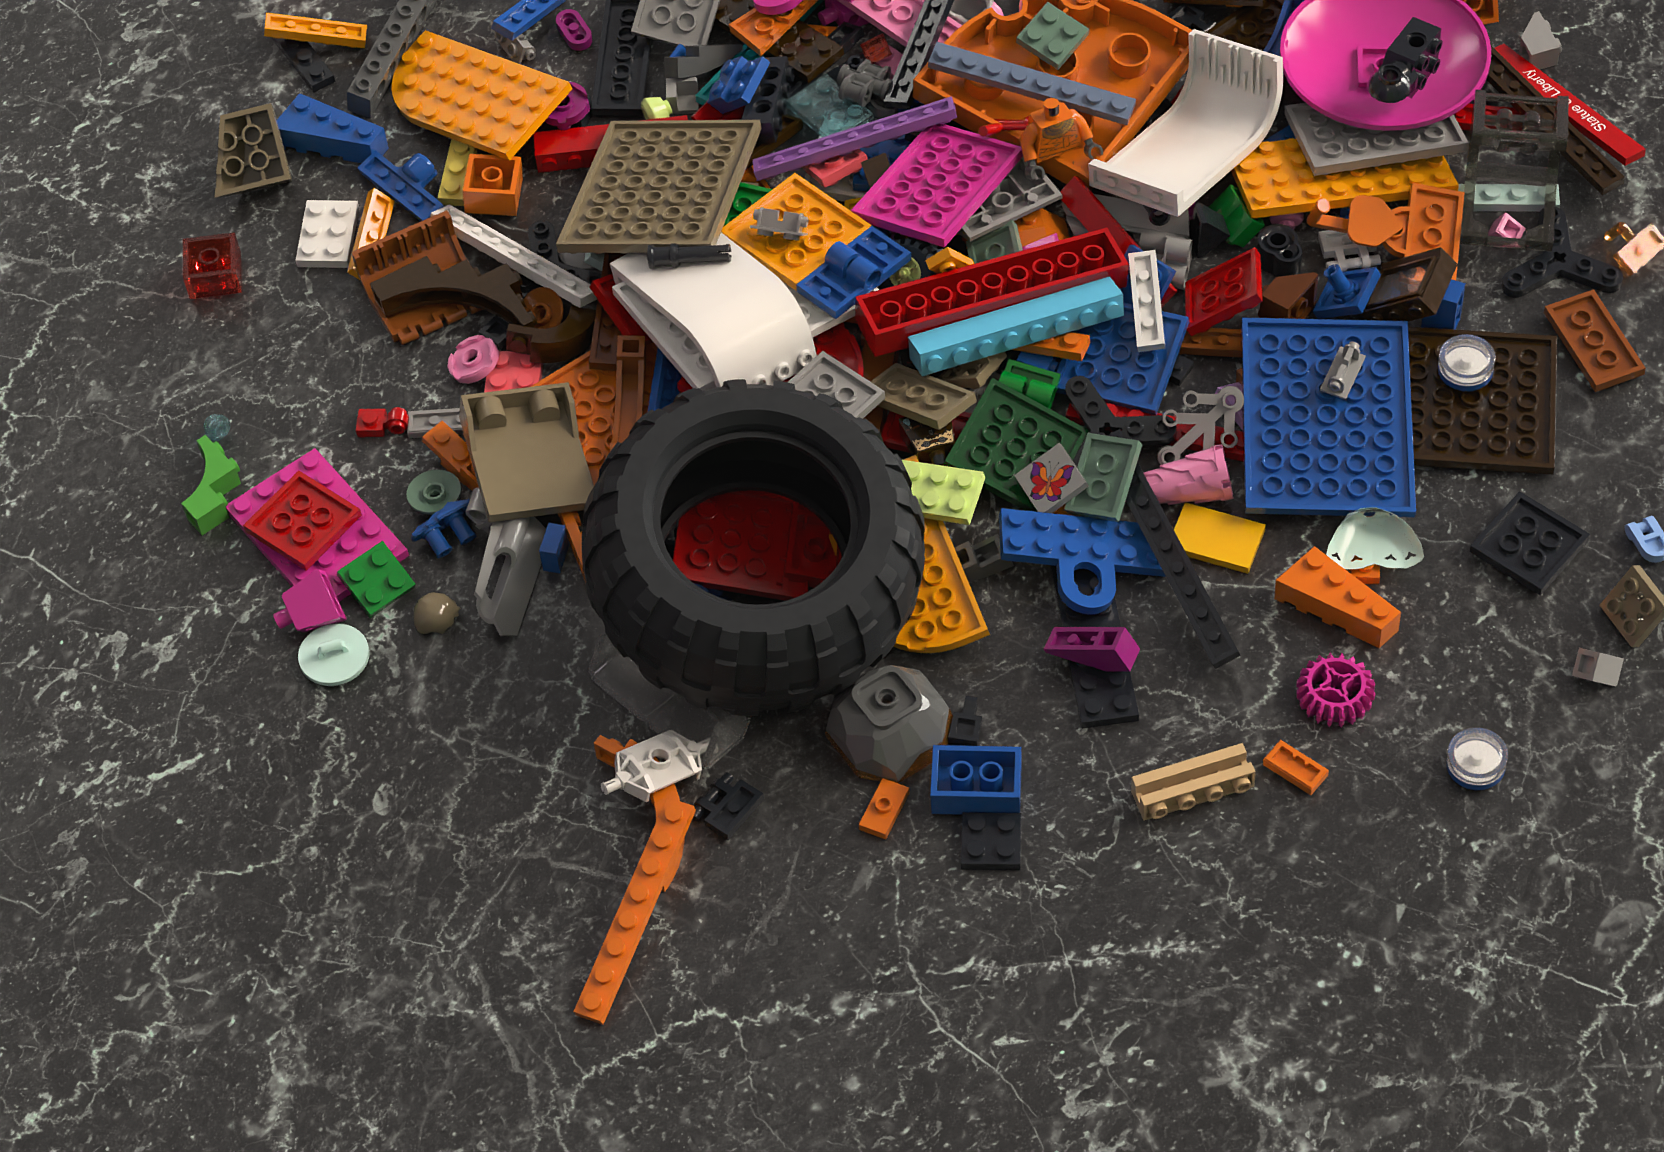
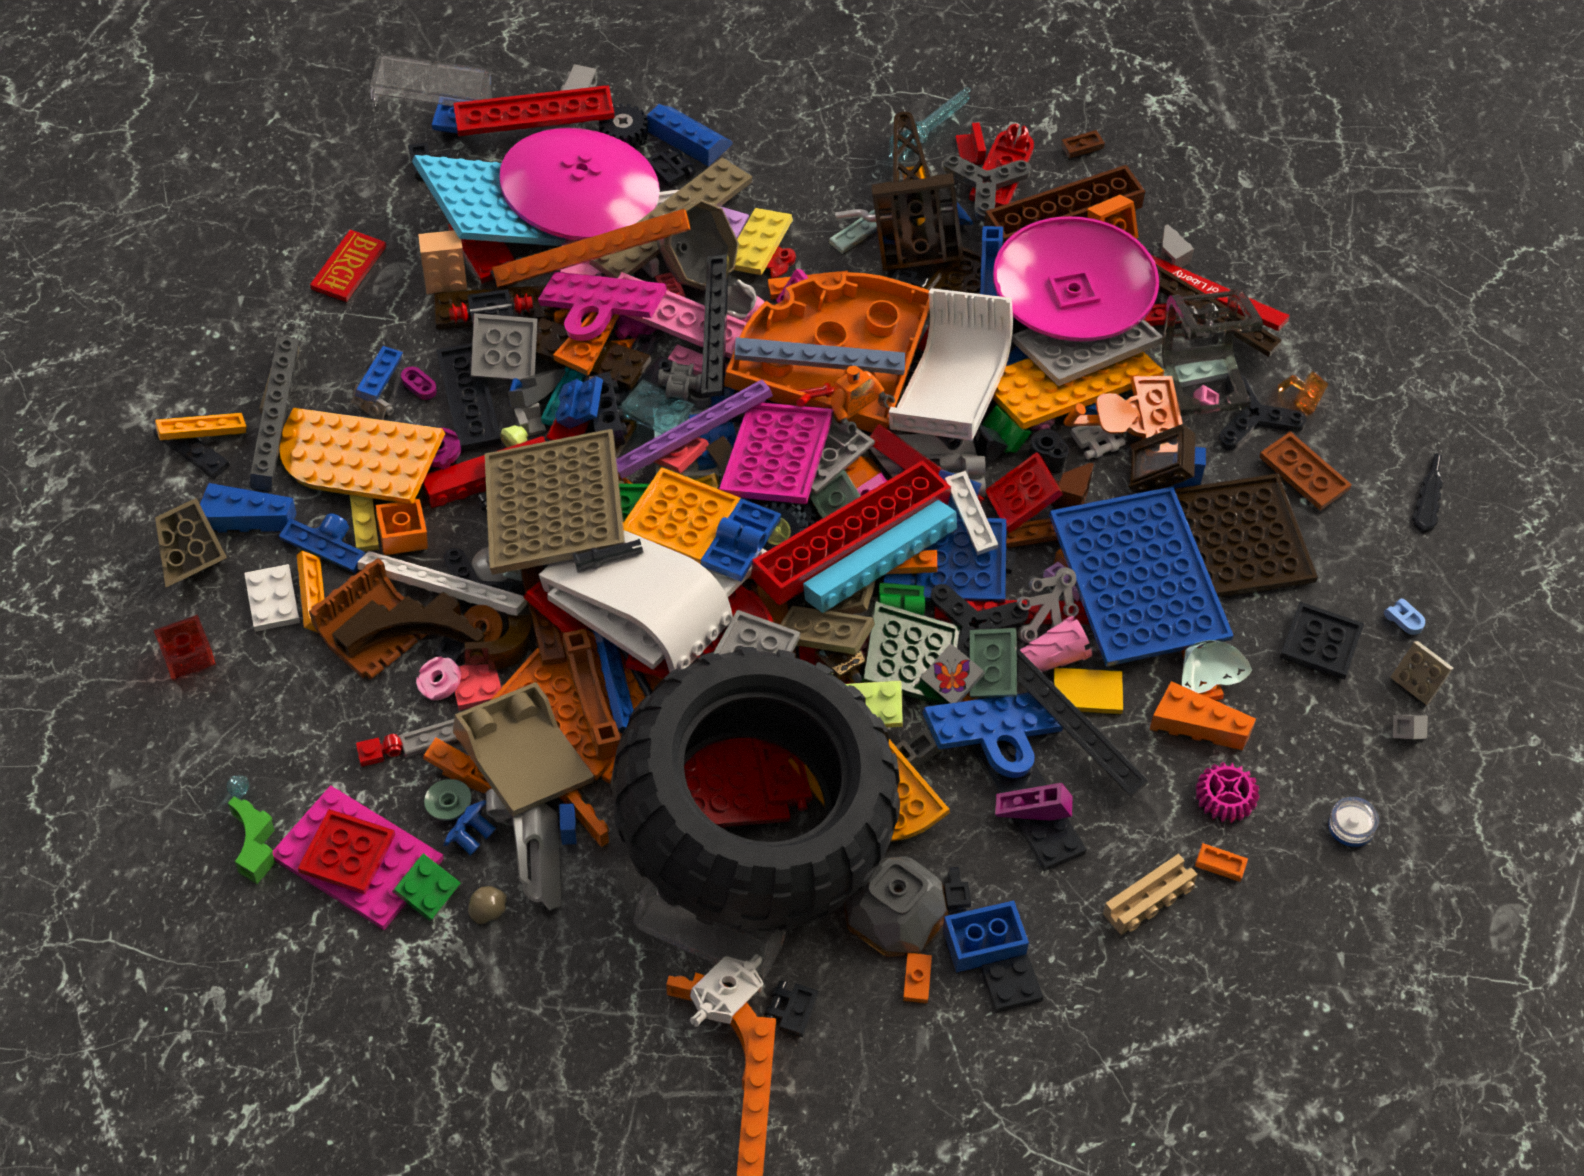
camera: 25 degrees left, 0 degrees up
dark pink torso [273,569,347,633] -> none
light aqua shield [298,624,369,686] -> none
light grey hinge [750,207,808,240] -> none
clear red tile [860,33,892,64] -> none
light orange plate [925,247,974,274] -> none
sand green plate [1016,2,1089,70] -> none
blue plate [1313,264,1381,319] -> none
light grey hinge [1320,341,1366,400] -> none
black brick [1367,17,1443,103] -> none
clear piece [1438,334,1495,391] -> none

